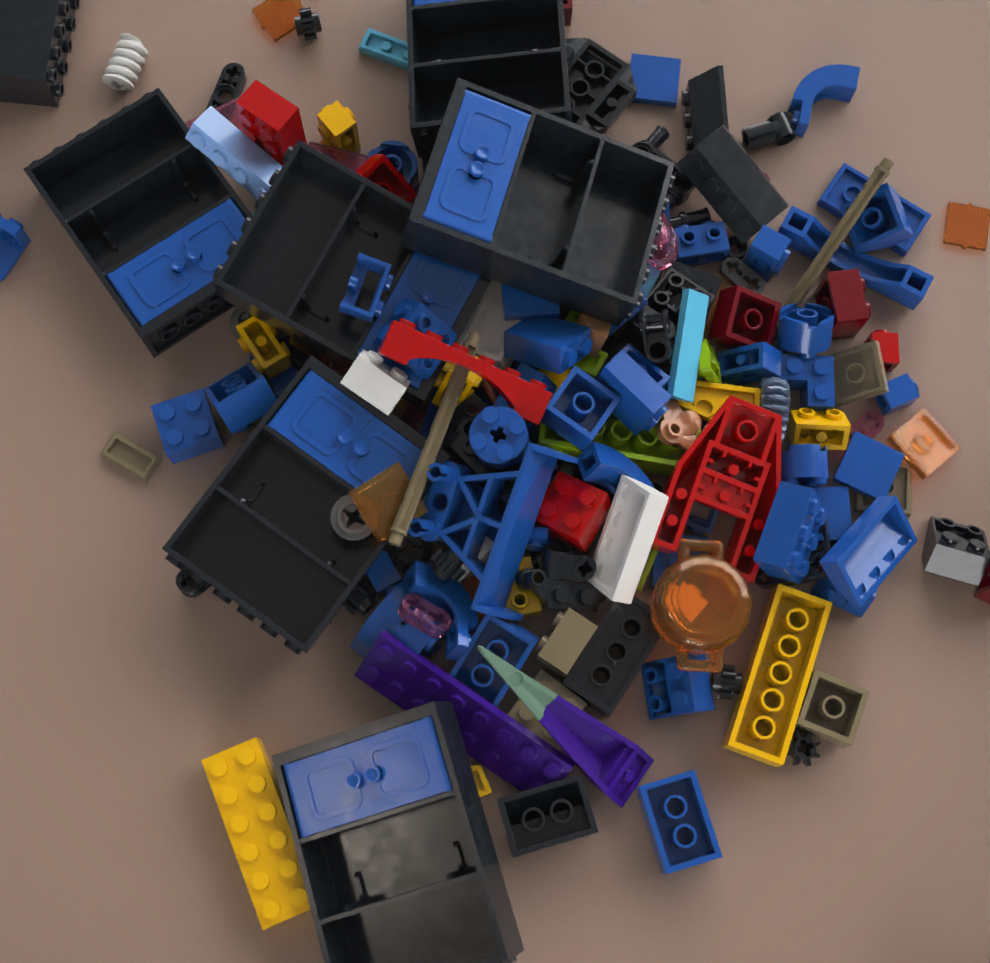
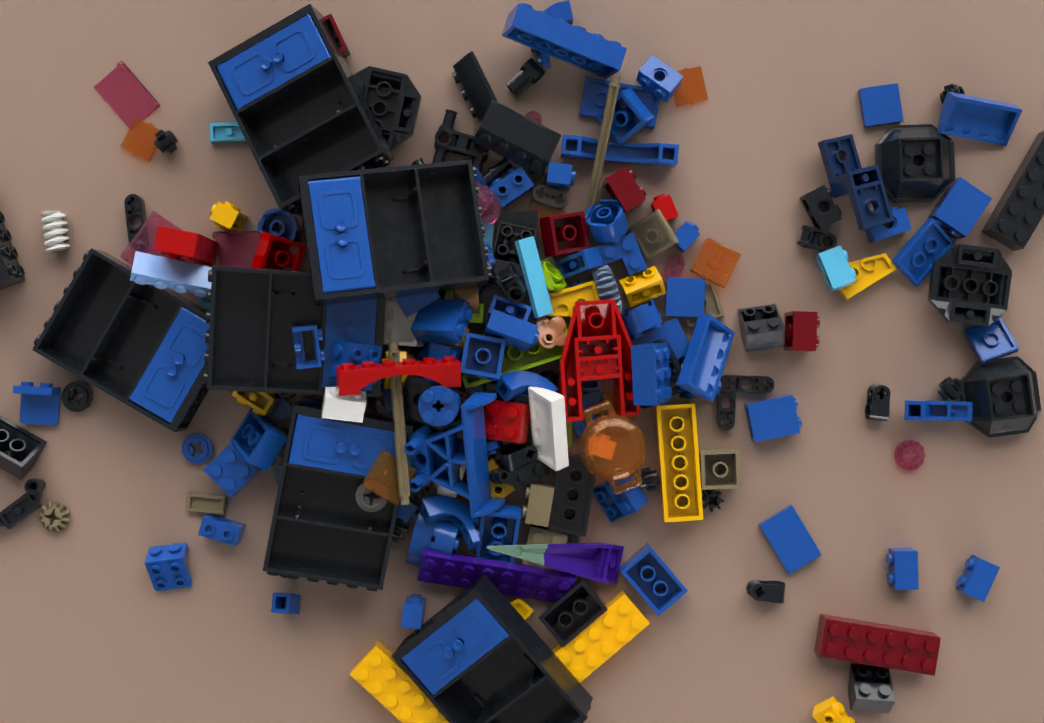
camera: 20 degrees left, 15 degrees up
clear pink beam [397,593,452,638] -> none
black gear [430,547,466,583] -> none
blue tile [630,53,681,107] -> none
none -> black gear [62,381,94,412]
none -> blue bracket [144,543,193,591]
none -> blue gear [182,433,213,464]
none -> blue brick [198,514,246,546]
none -> blue brick [271,593,301,614]
none -> blue brick [401,594,426,629]
none -> blue brick [502,3,627,79]
none -> yellow brick [552,590,650,683]
none -> brick [636,55,684,102]
none -> black beam [716,375,774,431]
none -> blue brick [744,395,802,442]
none -> black piece [746,580,785,603]
none -> blue tile [758,505,822,574]

